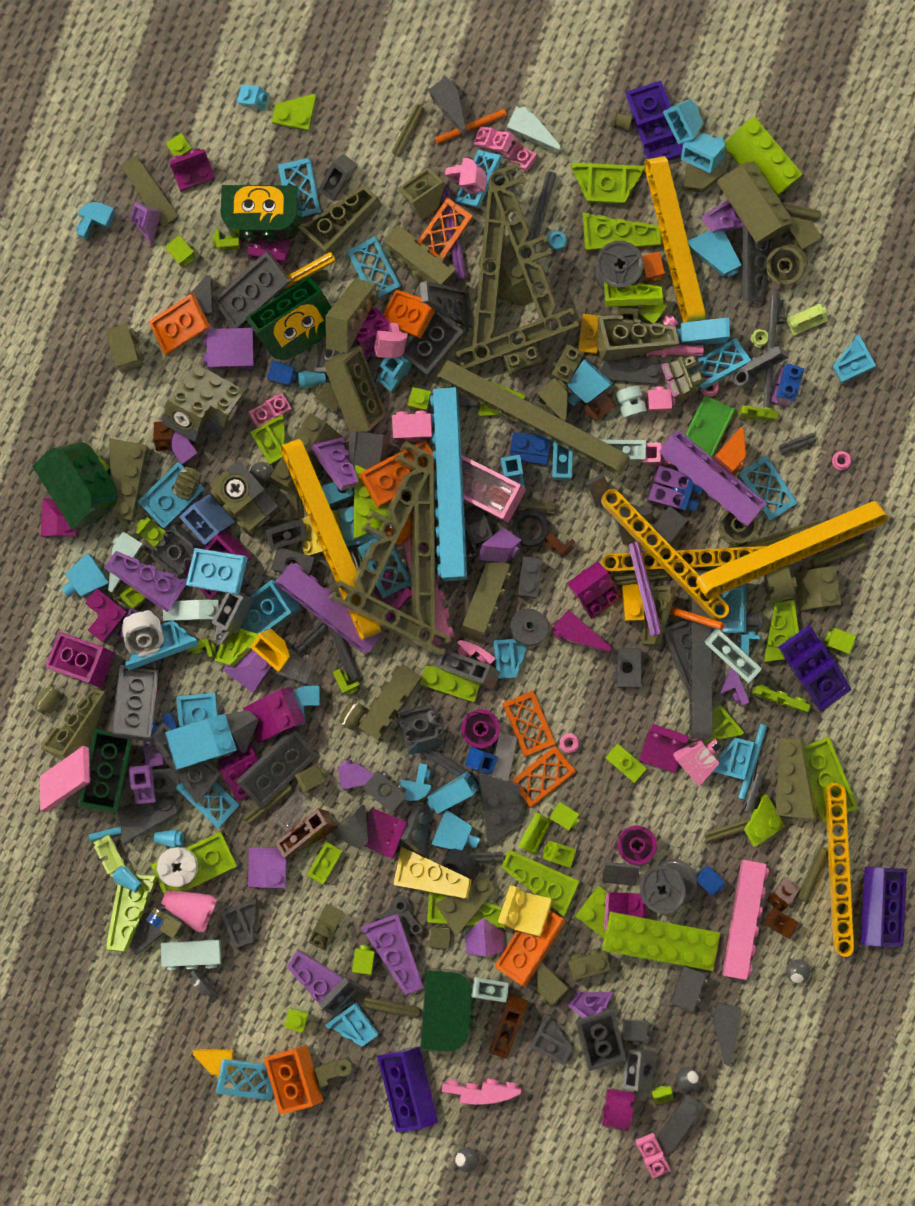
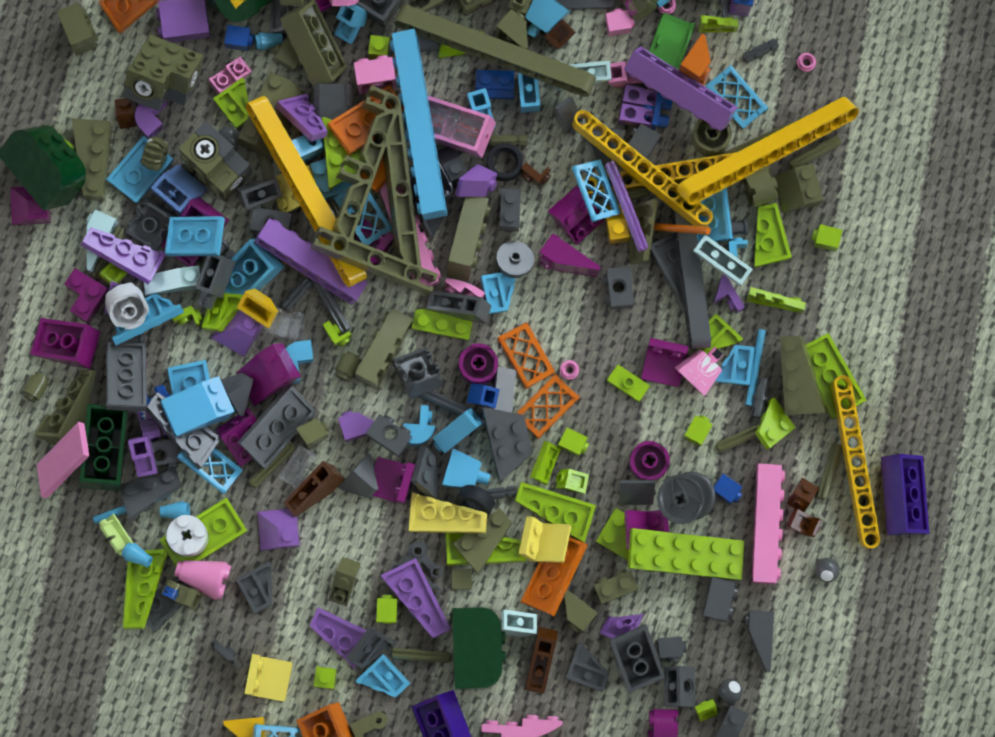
camera: 15 degrees left, 5 degrees down
medium azure torso [62,553,109,597] -> none
lime bracket [136,517,166,547] -> none
light aqua brick [161,939,222,970] -> none
lime plate [307,841,343,885] -> none
medium lavender slope [465,918,505,956] -> none
light aqua wheel [616,386,647,419] -> none
dark purple slope [778,625,851,712] -> none
none -> light yellow bracket [245,654,293,702]
none -> medium azure window [572,159,621,222]
none -> lime brick [683,415,713,447]

